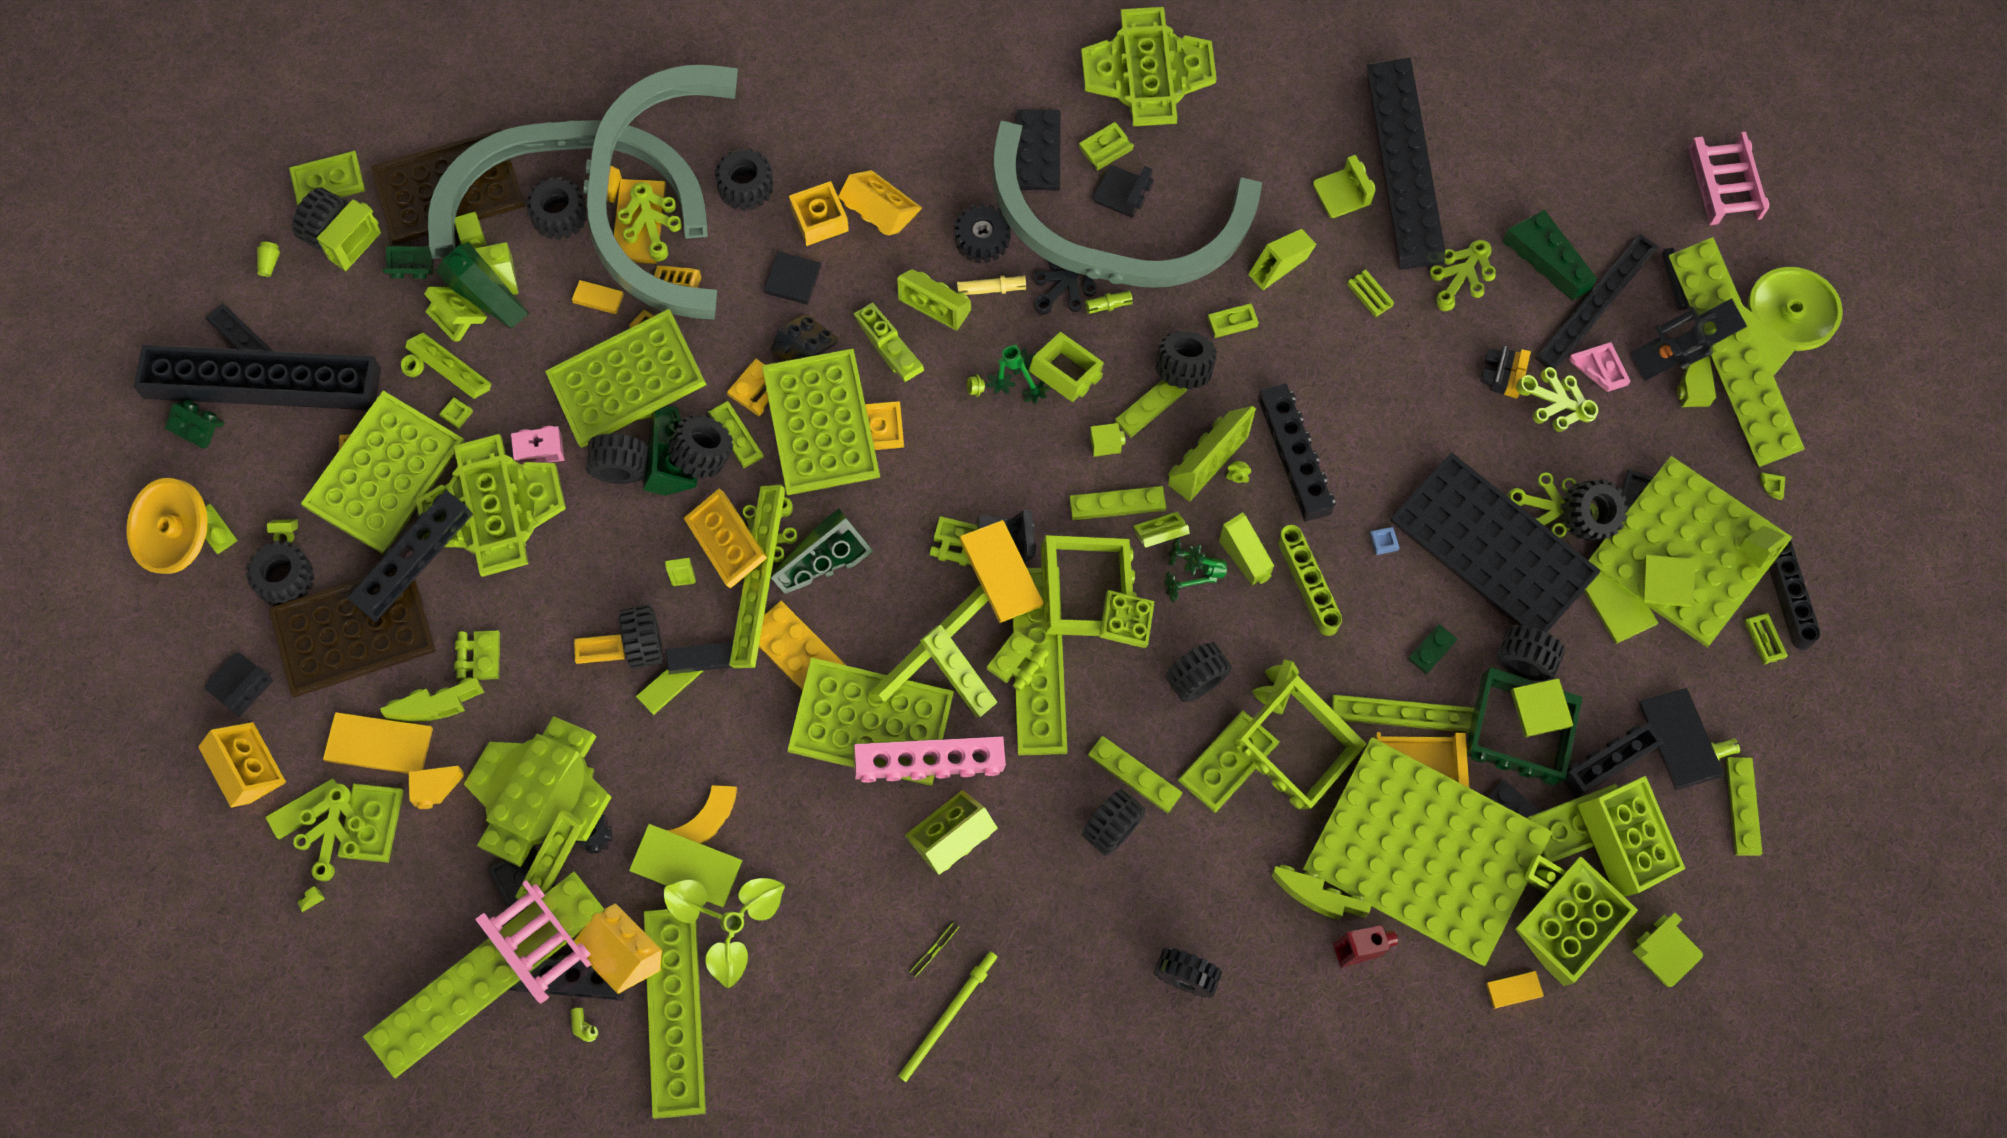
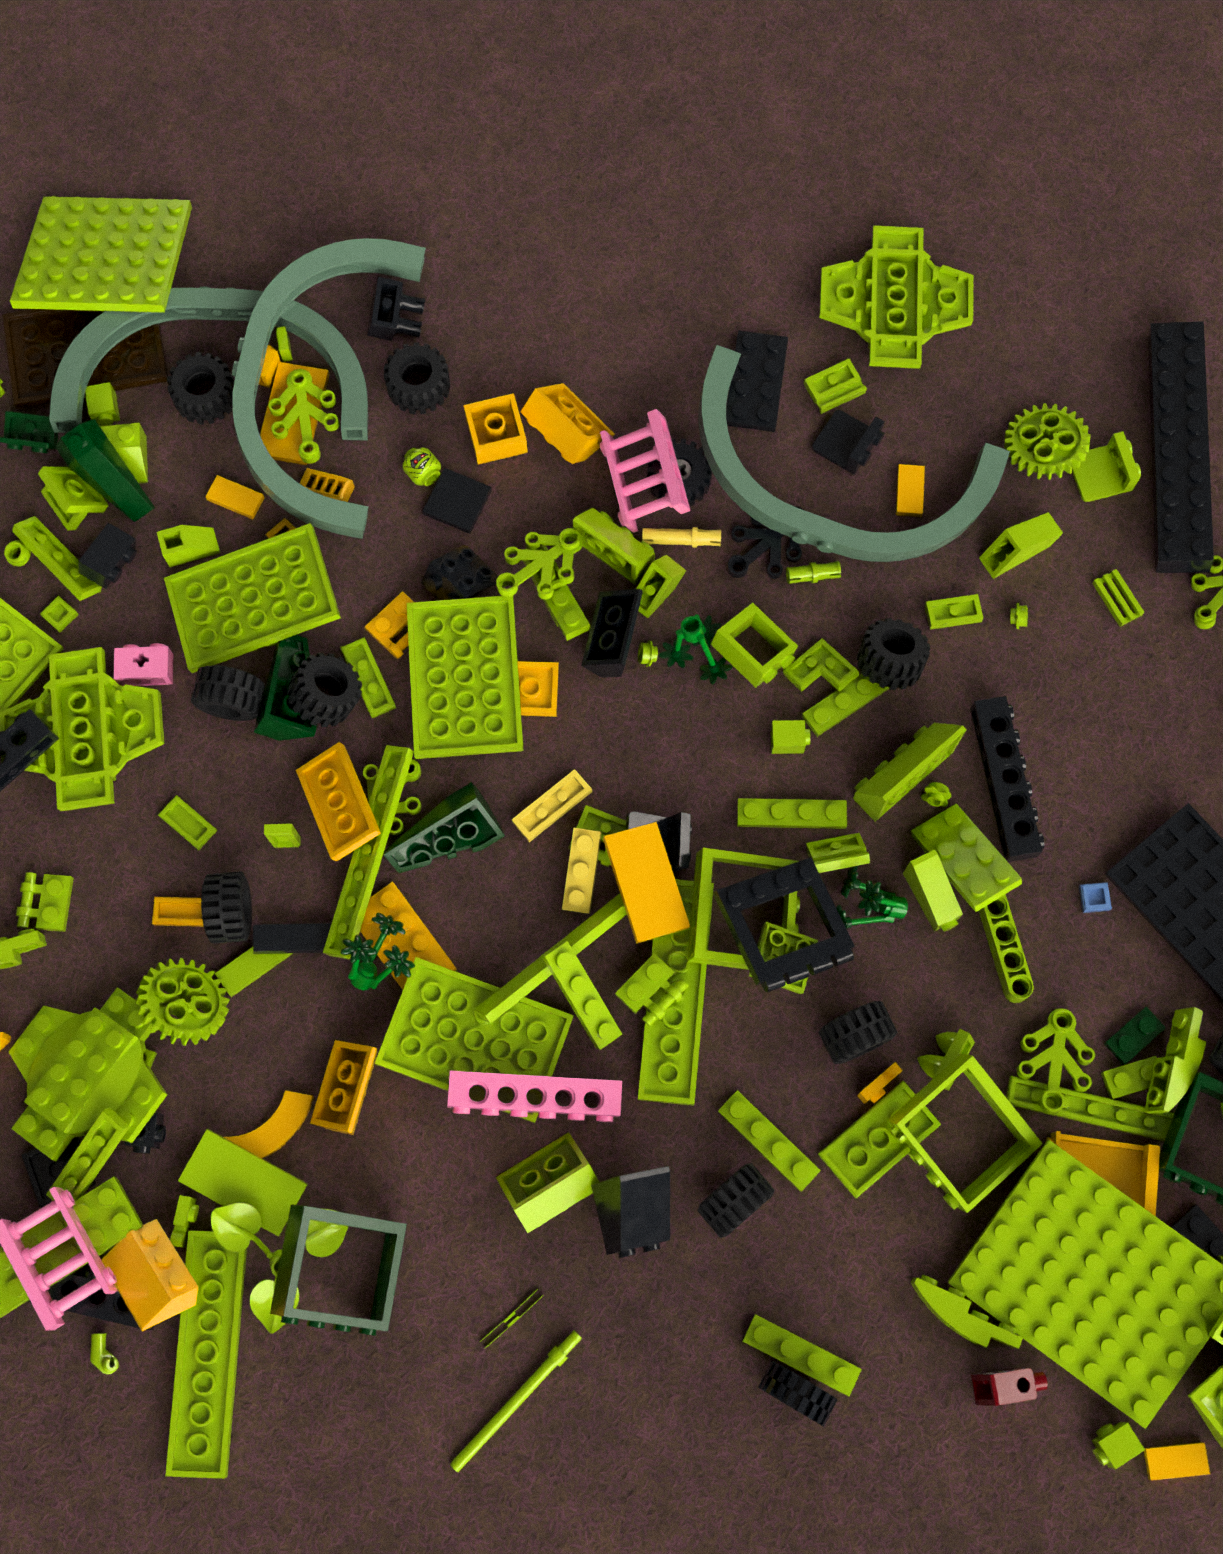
camera: 10 degrees right, 5 degrees up
none -> lime plate [10,196,192,312]
none -> black brick [79,523,137,589]
none -> lime gear [135,958,230,1046]
none -> lime slope [157,525,220,567]
none -> lime tile [158,795,217,850]
none -> lime plate [170,1195,199,1248]
none -> dark green window [270,1204,407,1336]
none -> lime tile [276,326,293,362]
none -> yellow slope [310,1040,377,1135]
none -> dark green plant [340,912,415,990]
none -> black brick [367,277,425,341]
none -> lime head [403,447,441,486]
none -> lime plant [496,528,583,599]
none -> light yellow plate [512,769,592,842]
none -> light yellow plate [562,828,602,914]
none -> black slope [581,589,643,678]
none -> black slope [591,1166,670,1258]
none -> bright pink fence [600,409,690,533]
none -> lime slope [636,555,686,618]
none -> black hinge [713,857,855,992]
none -> lime plate [742,1314,862,1397]
none -> lime tile [783,638,859,692]
none -> yellow plate [857,1062,903,1104]
none -> yellow tile [896,464,925,517]
none -> lime plate [911,803,1022,912]
none -> lime gear [1004,403,1091,480]
none -> lime plate [1010,603,1028,629]
none -> lime plant [1017,1008,1095,1115]
none -> lime brick [1092,1421,1145,1470]
none -> lime plate [1101,1056,1157,1099]
none -> lime slope [1144,1007,1206,1114]

